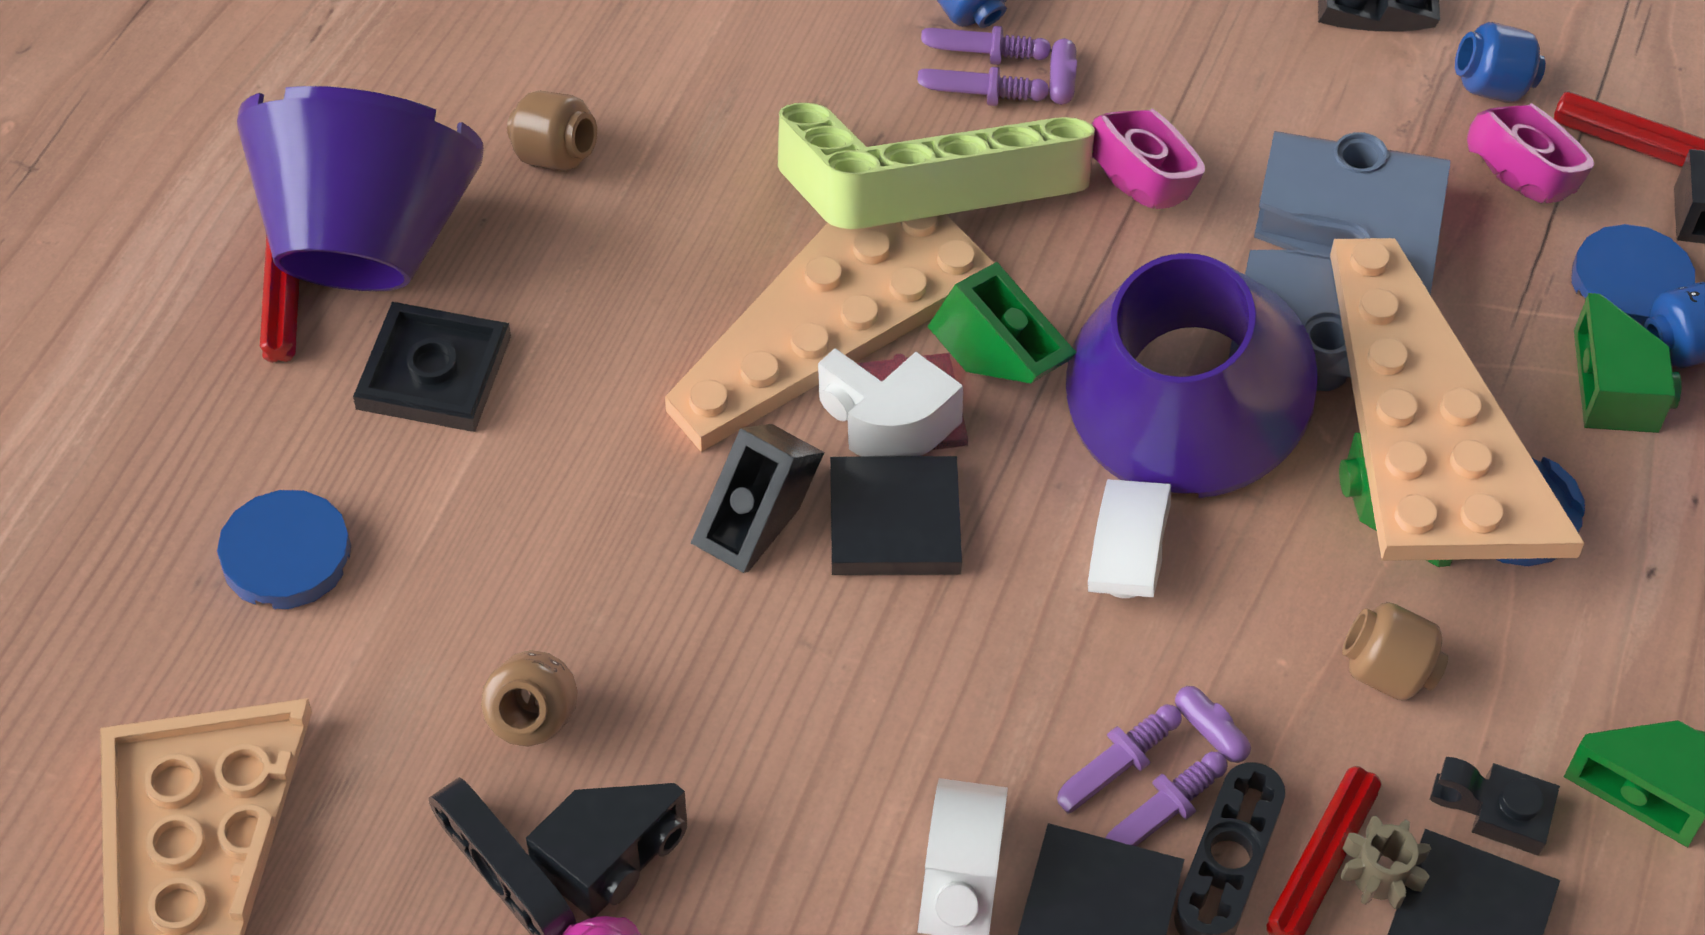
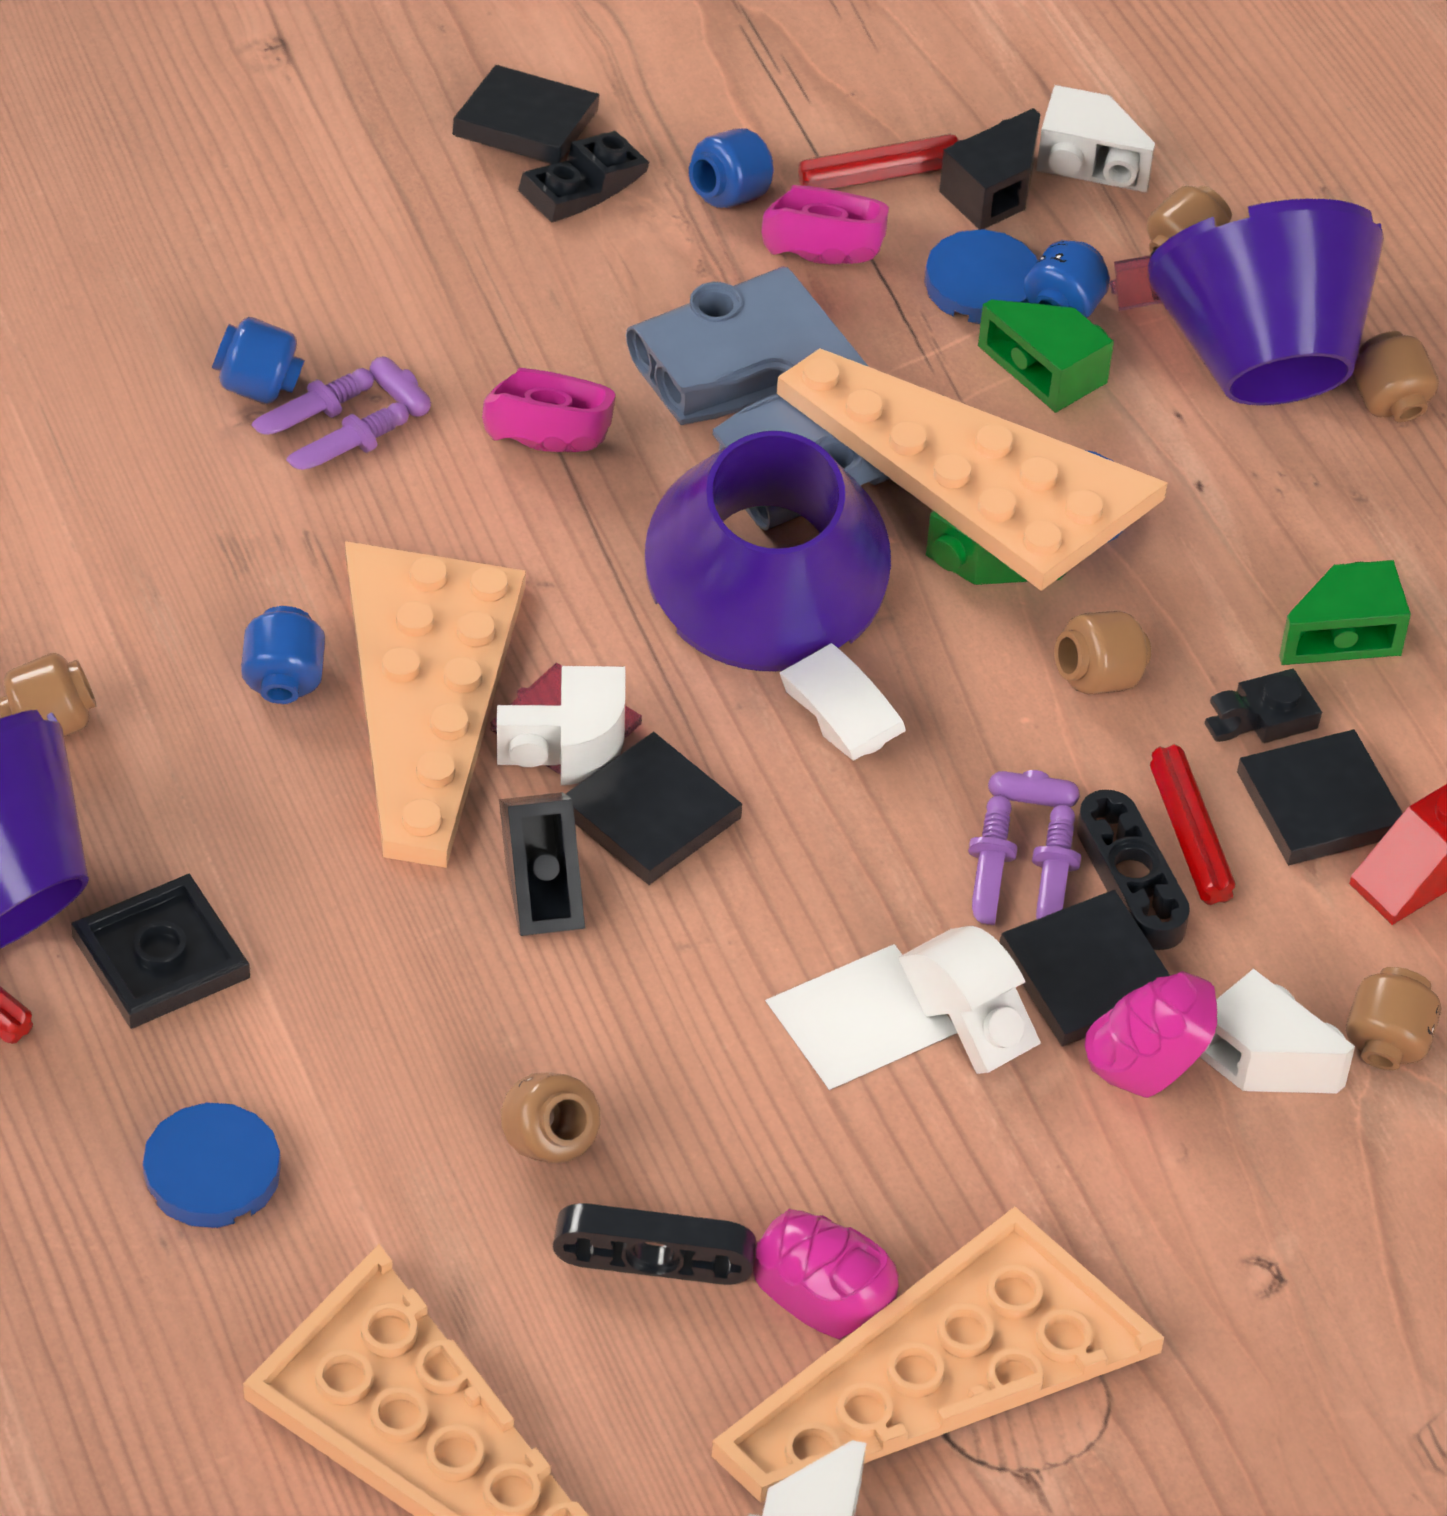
camera: 45 degrees left, 5 degrees down
black slope [526,783,687,918] -> none
yellowish green beam [778,103,1095,229] -> none
green slope [927,262,1076,384] -> none
dark tan gear [1340,815,1431,909] -> none
none -> blue head [241,606,325,704]
none -> white sticker [765,944,957,1090]

